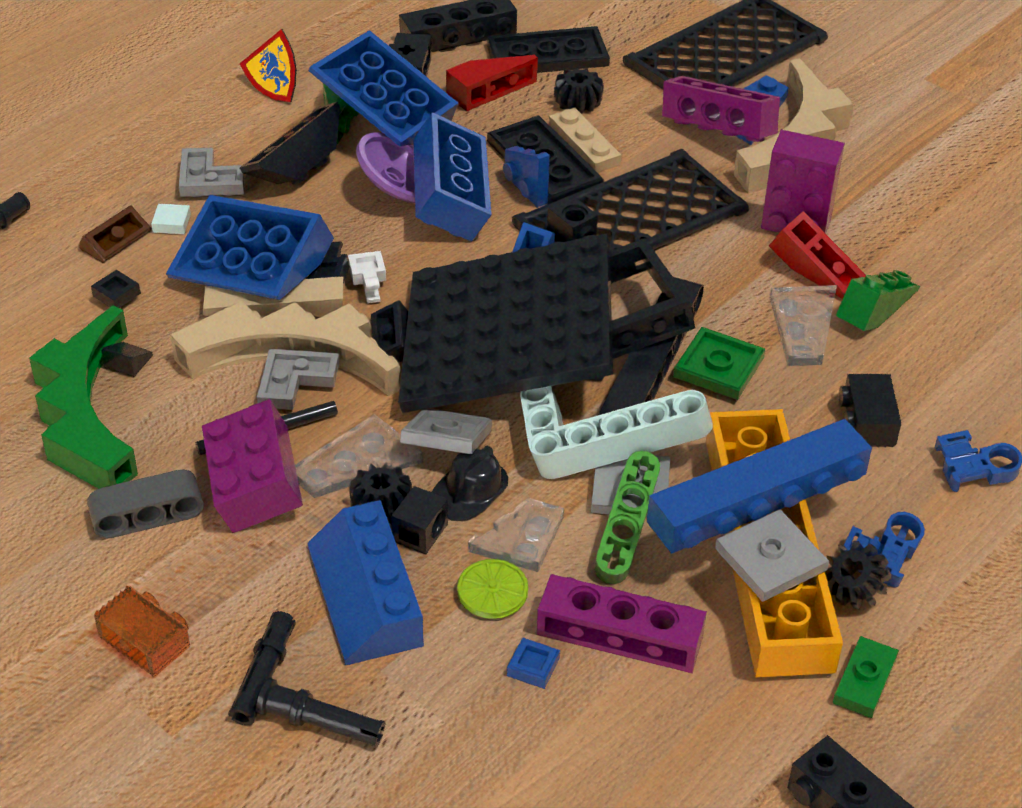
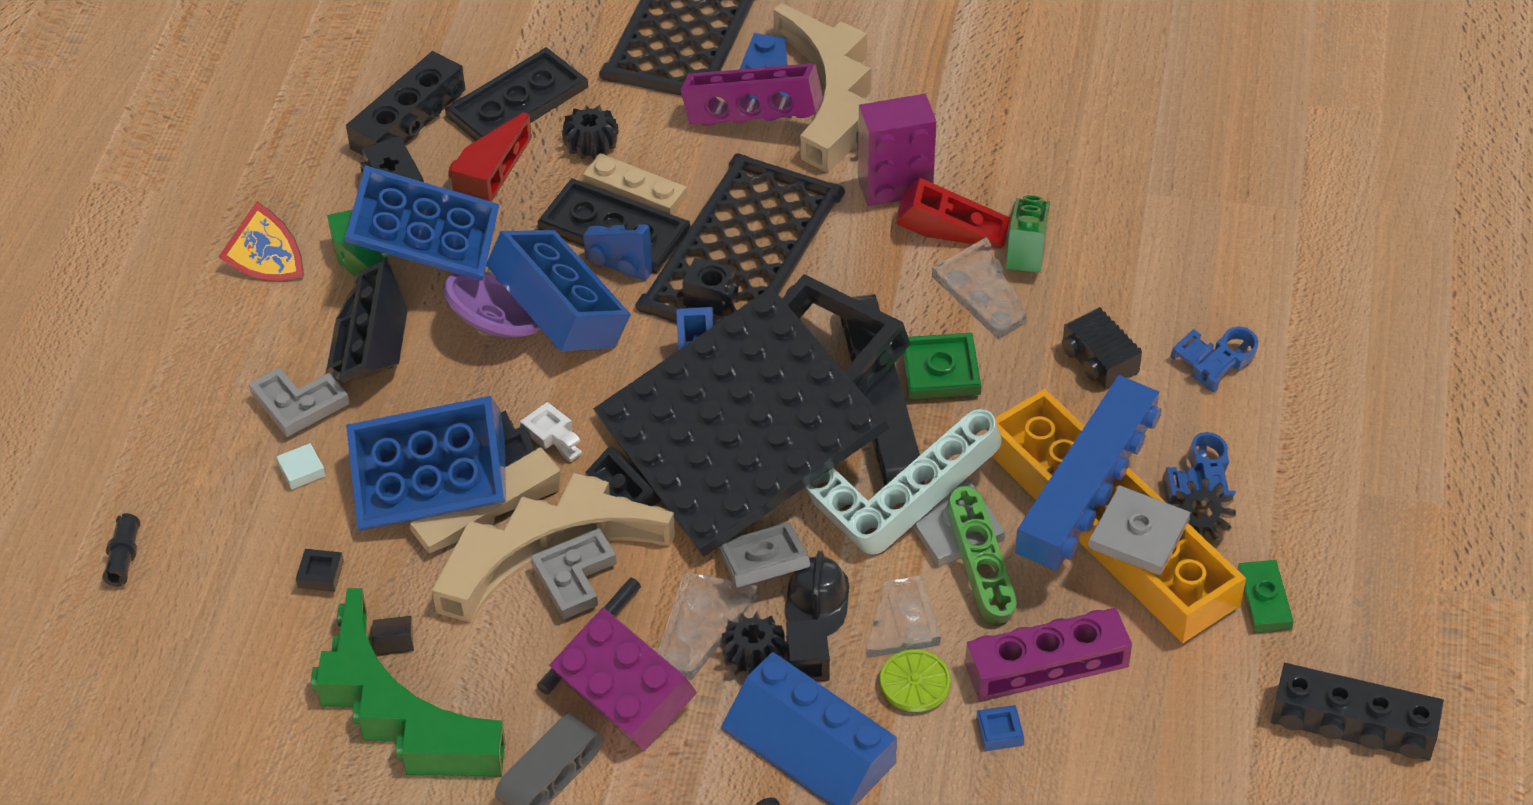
camera: 30 degrees left, 5 degrees up
reddish brown slope [78,205,152,263] -> none

